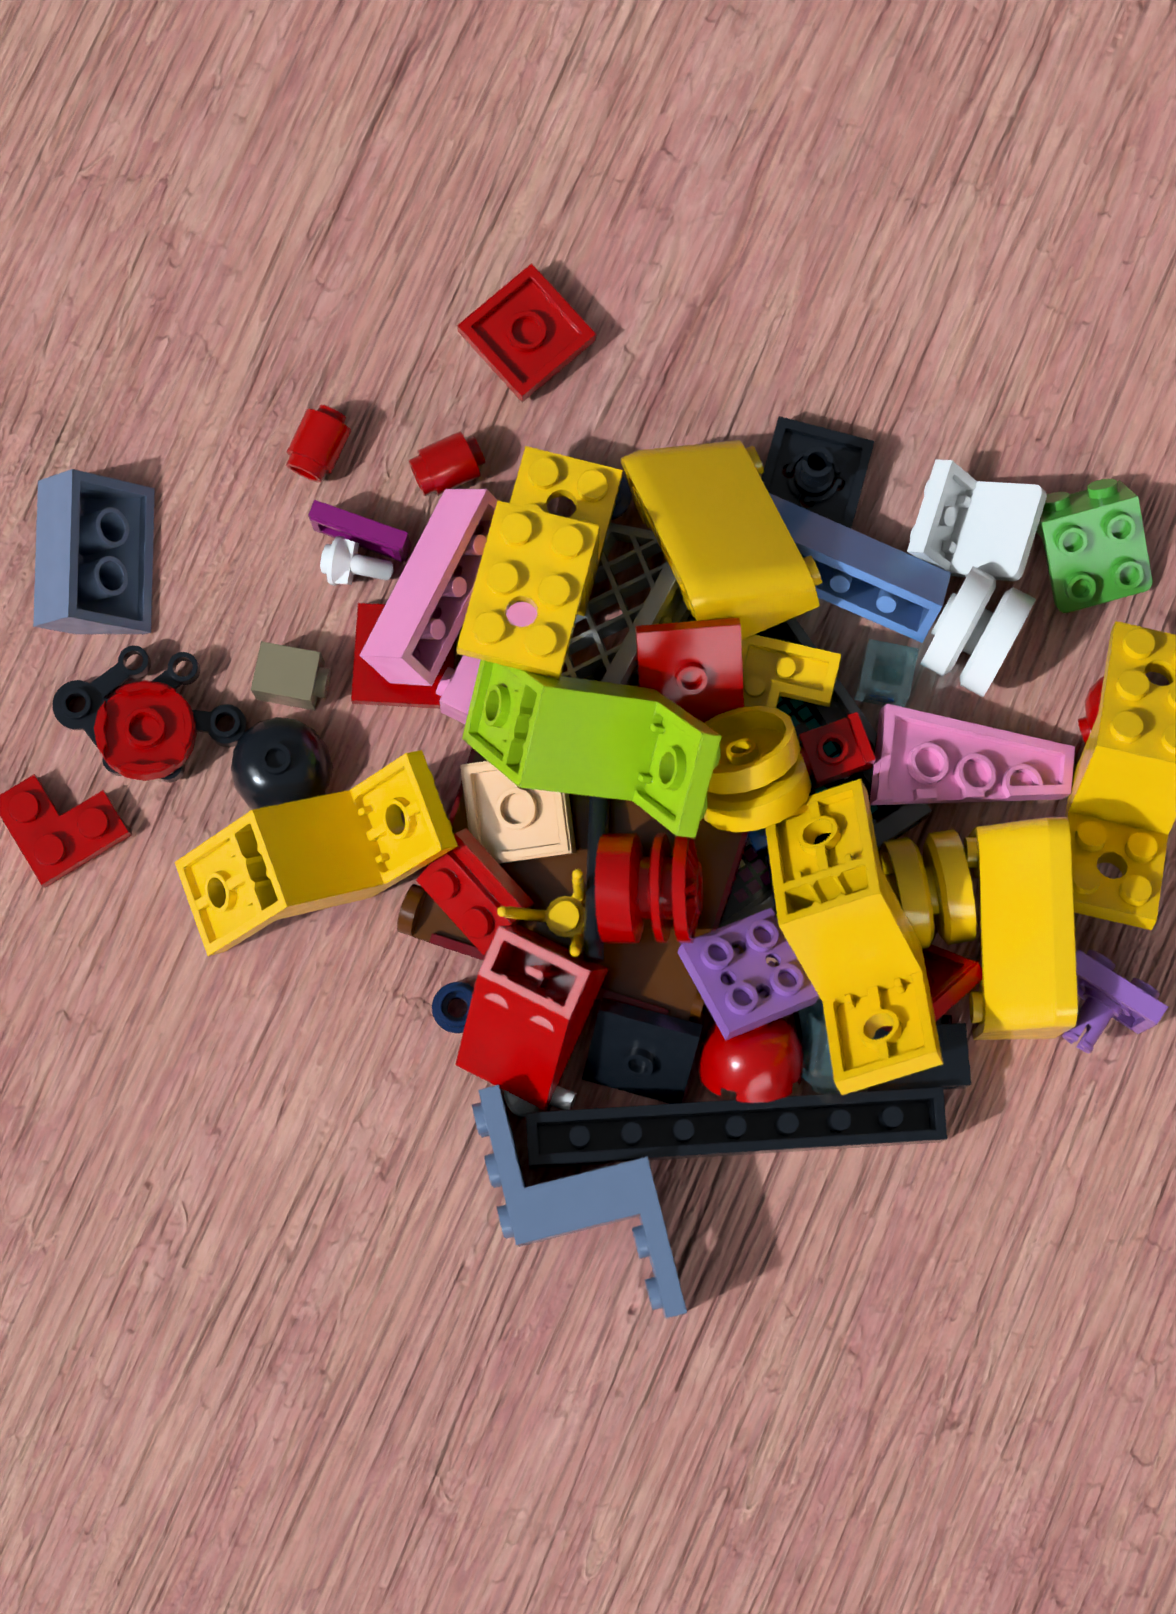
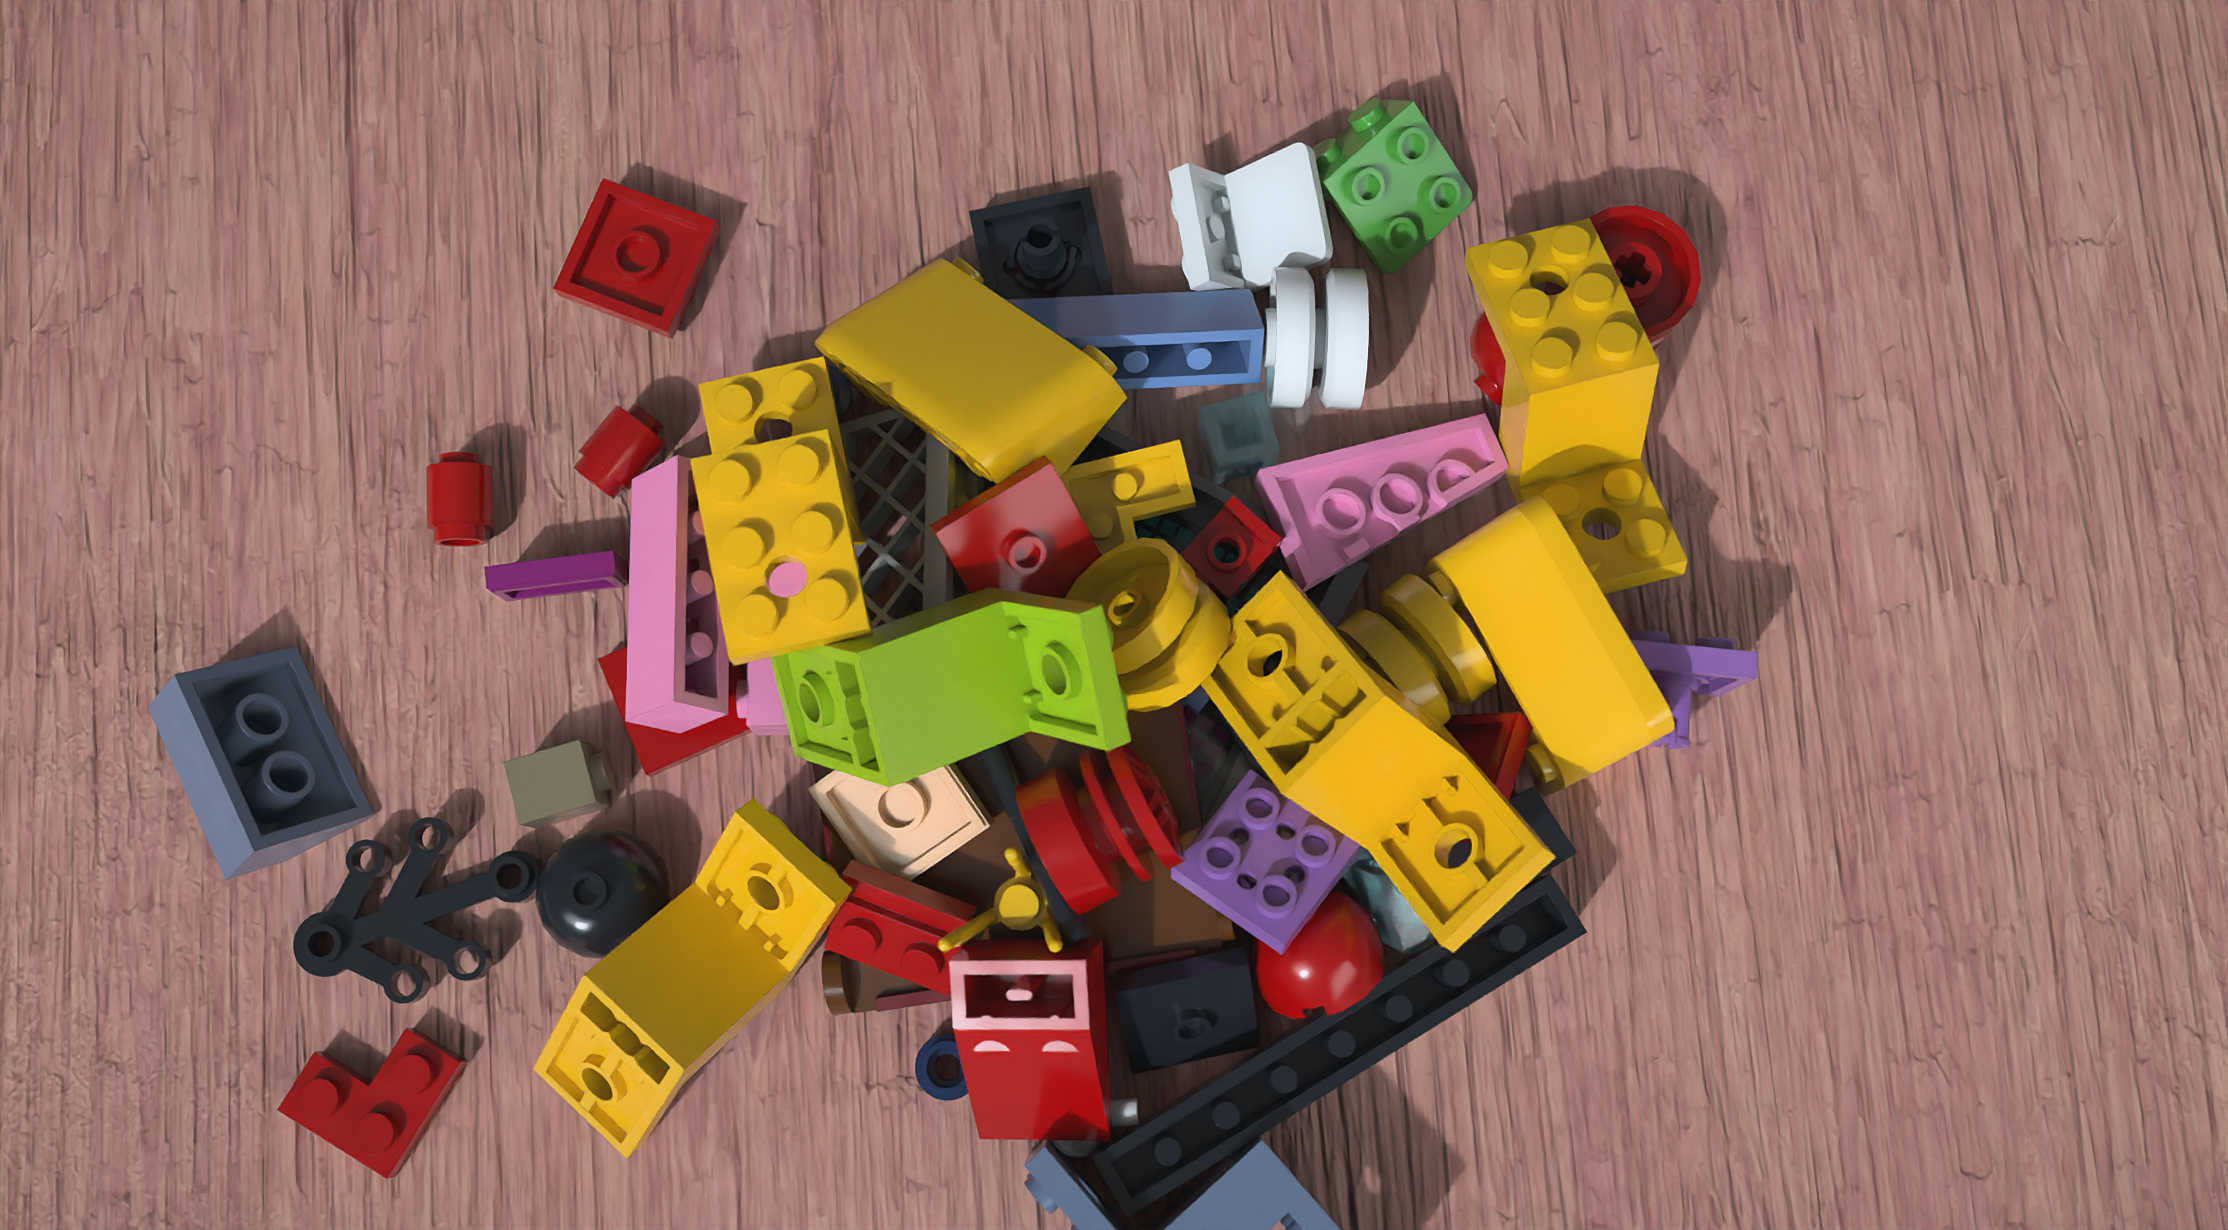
camera: 30 degrees left, 0 degrees up
red tile [94,680,197,781] -> none
white plate [320,536,393,586] -> none

